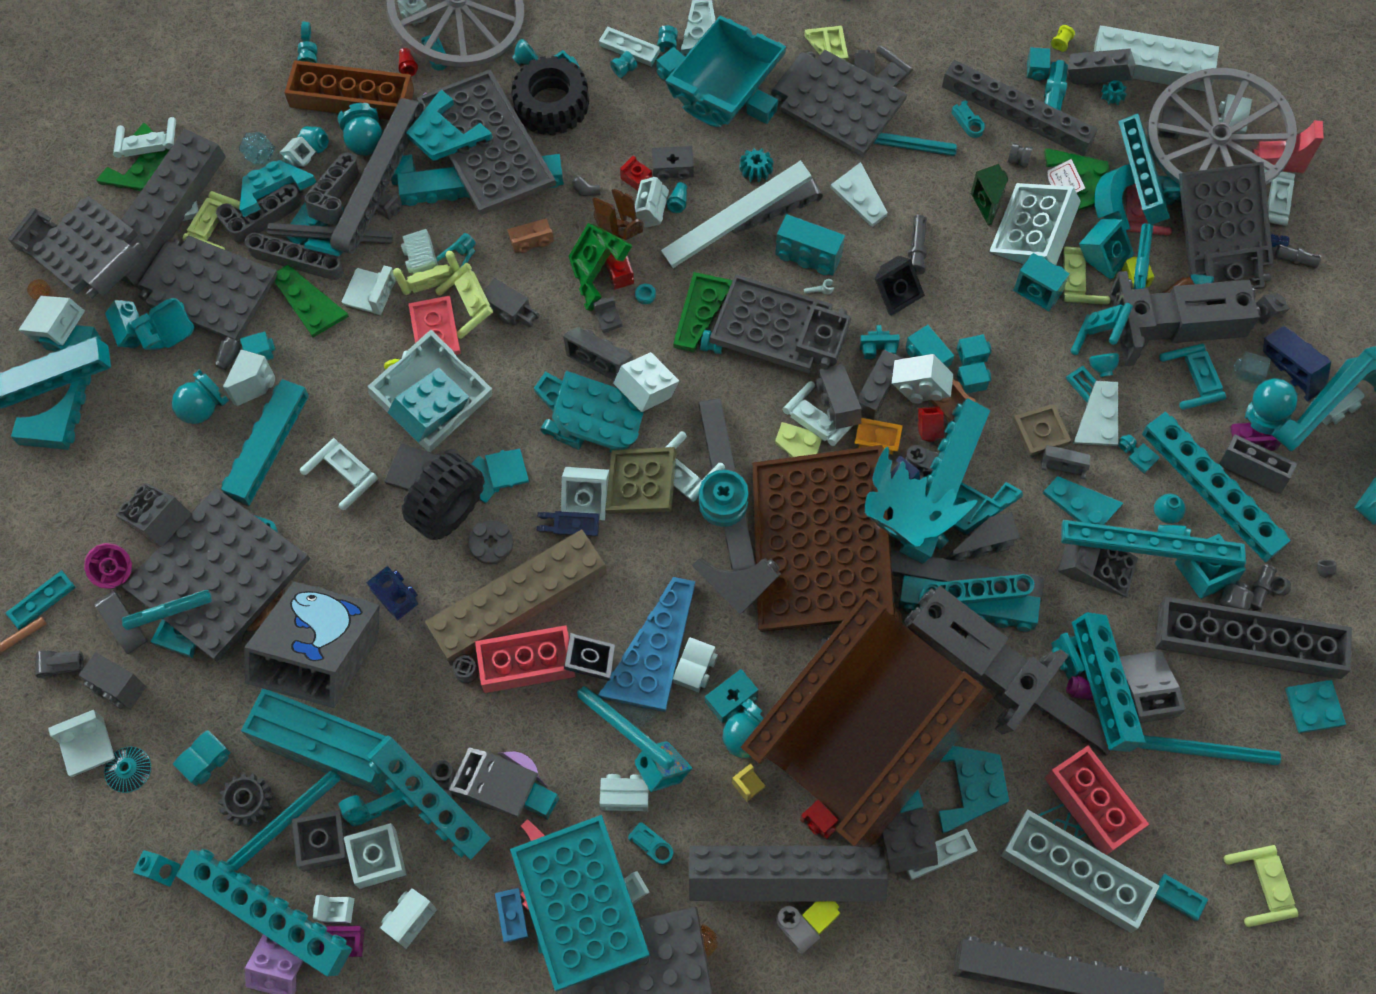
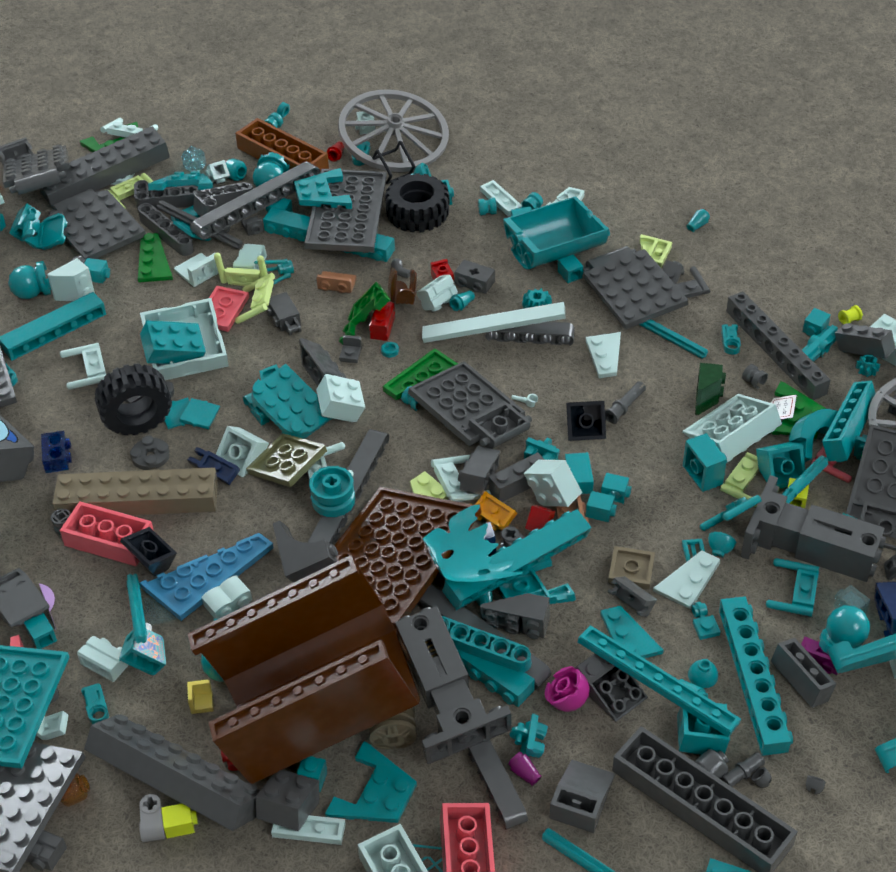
camera: 30 degrees right, 20 degrees down
teal brick [775,214,845,276] -> none
teal brick [1071,612,1146,752] -> none
none -> black piece [372,141,415,184]
none -> dark pink cylinder [545,666,590,712]

